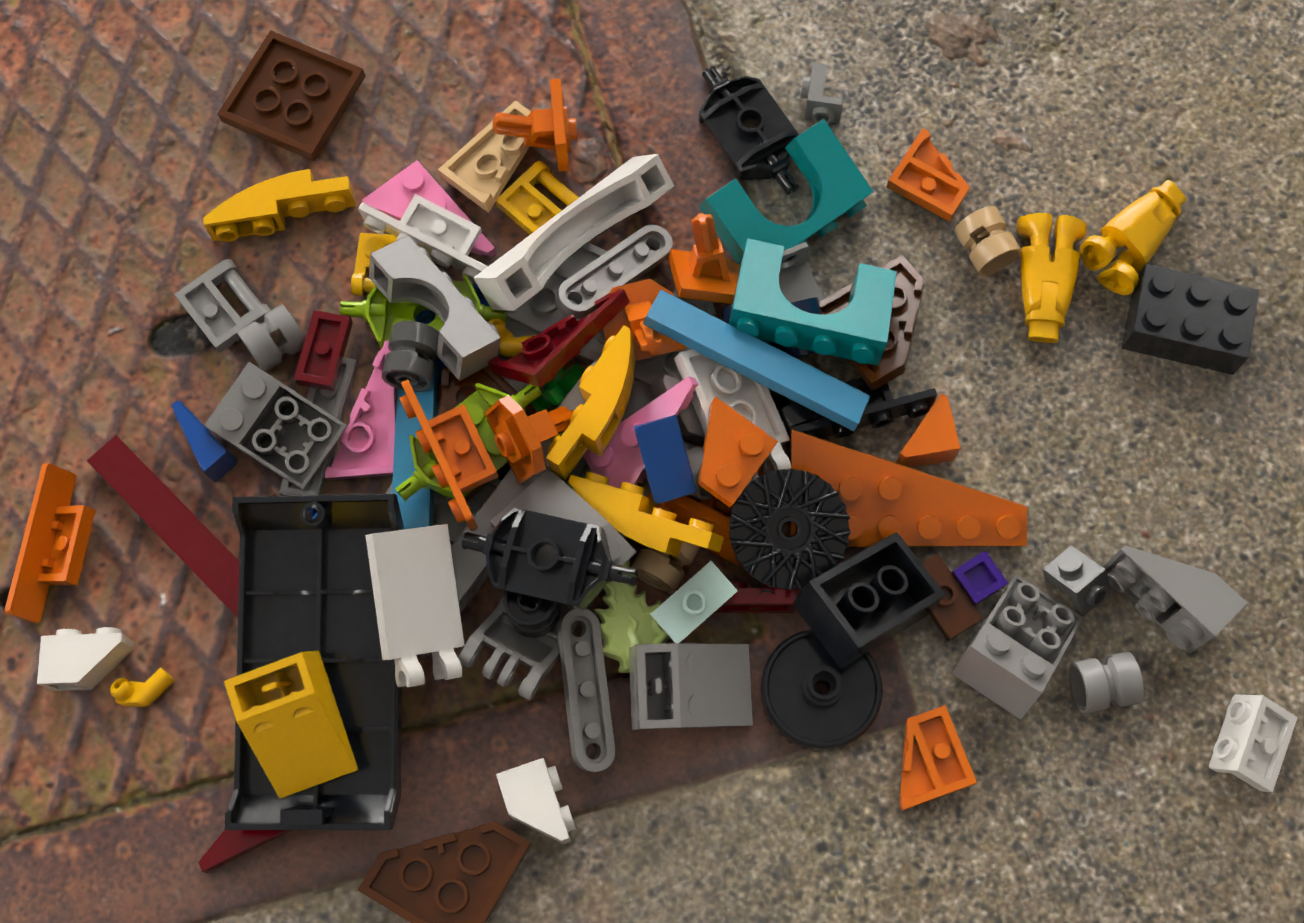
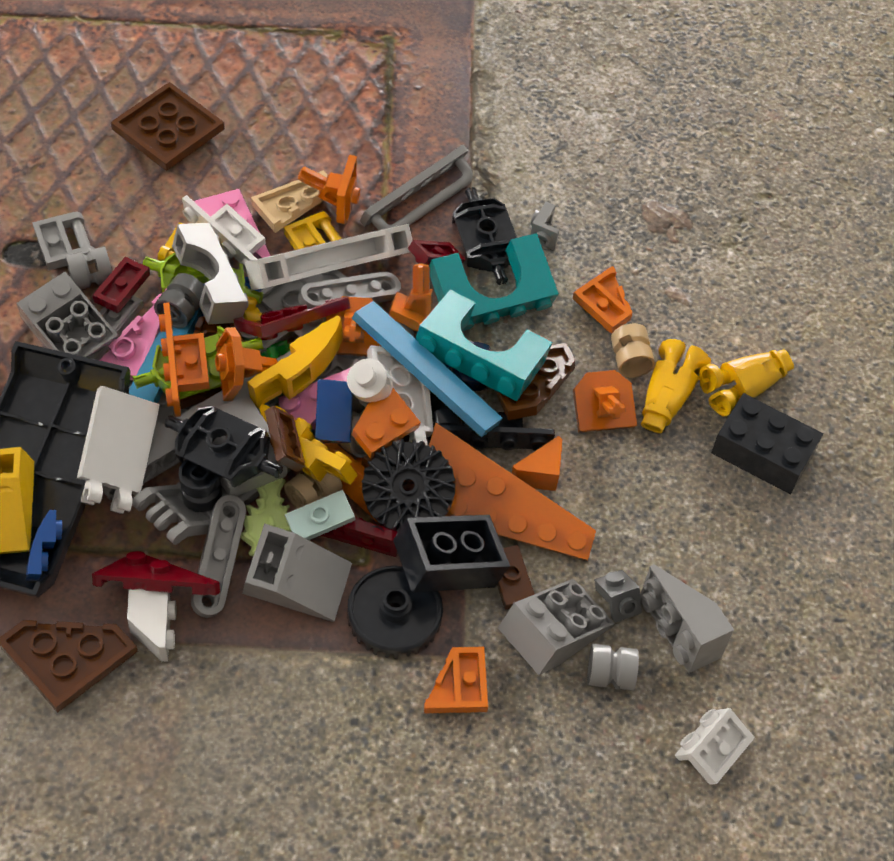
camera: 10 degrees right, 15 degrees down
blue slope [171,400,237,482] -> none
yellow slope [203,169,356,242] -> none
light grey bracket [779,242,824,303] -> none
dark purple plate [952,551,1008,606] -> none
none -> blue slope [26,510,62,581]
none -> dark red wing [92,551,220,596]
none -> reddish brown plate [265,406,305,472]
none -> white piece [347,358,393,402]
none -> light grey piece [360,144,473,230]
none -> dark red plate [408,240,465,265]
none -> orange piece [573,370,637,433]

